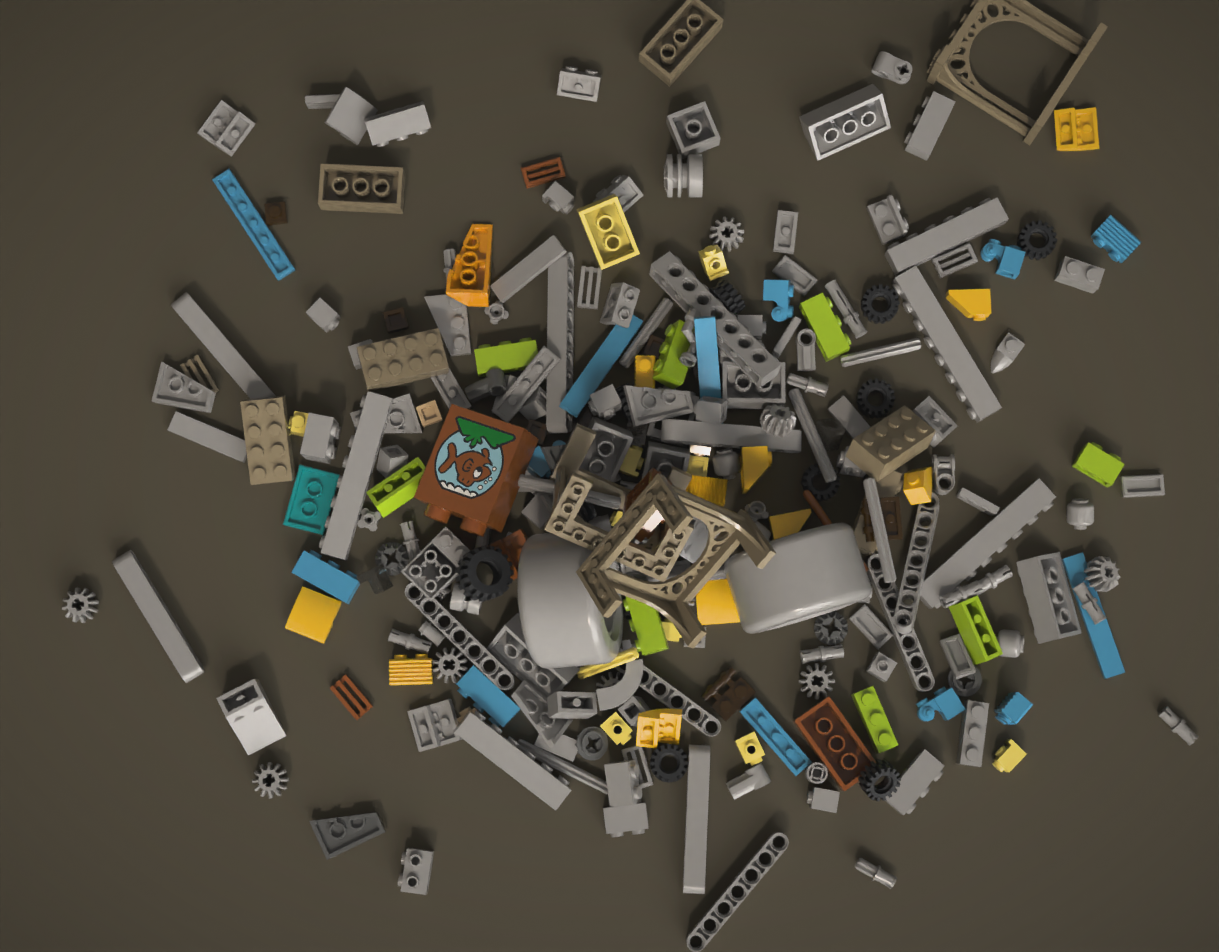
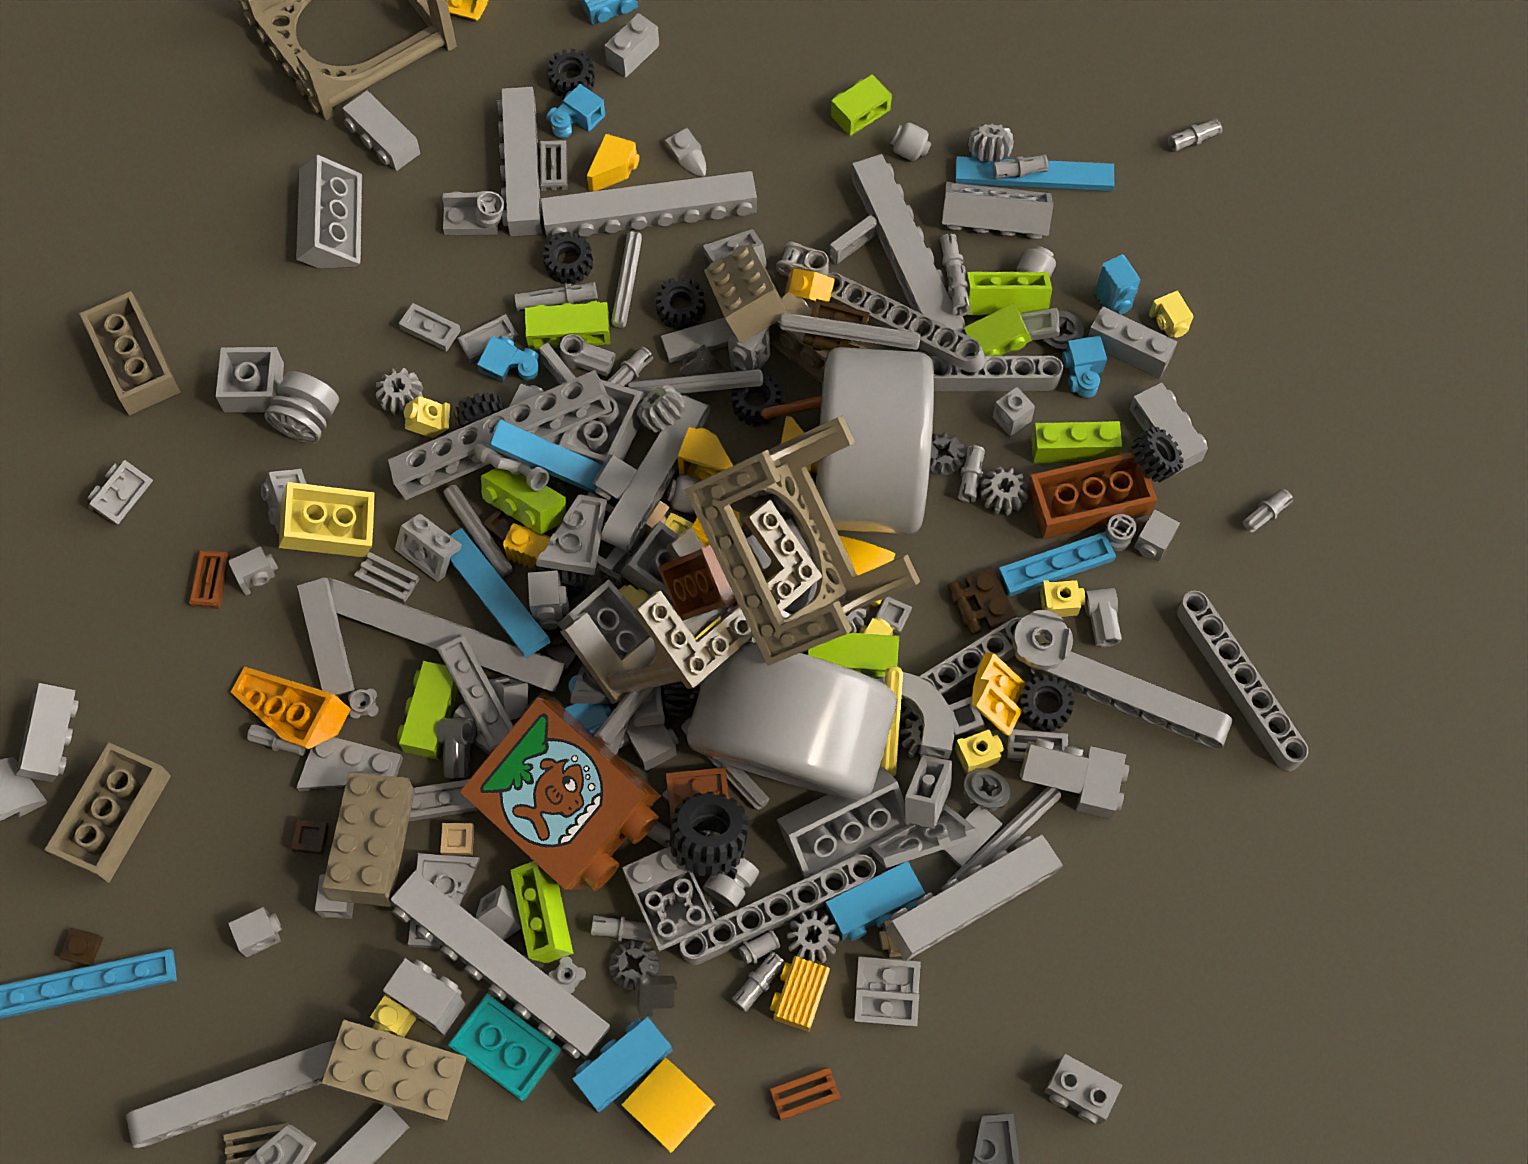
camera: 70 degrees left, 15 degrees down
light grey tile [849,604,893,650] -> none
light grey piece [871,51,913,84] -> none
light grey tile [1120,474,1165,498] -> none
none -> light grey wheel [475,191,504,228]
none -> lime brick [964,303,1032,356]
none -> light grey plate [1012,610,1073,670]

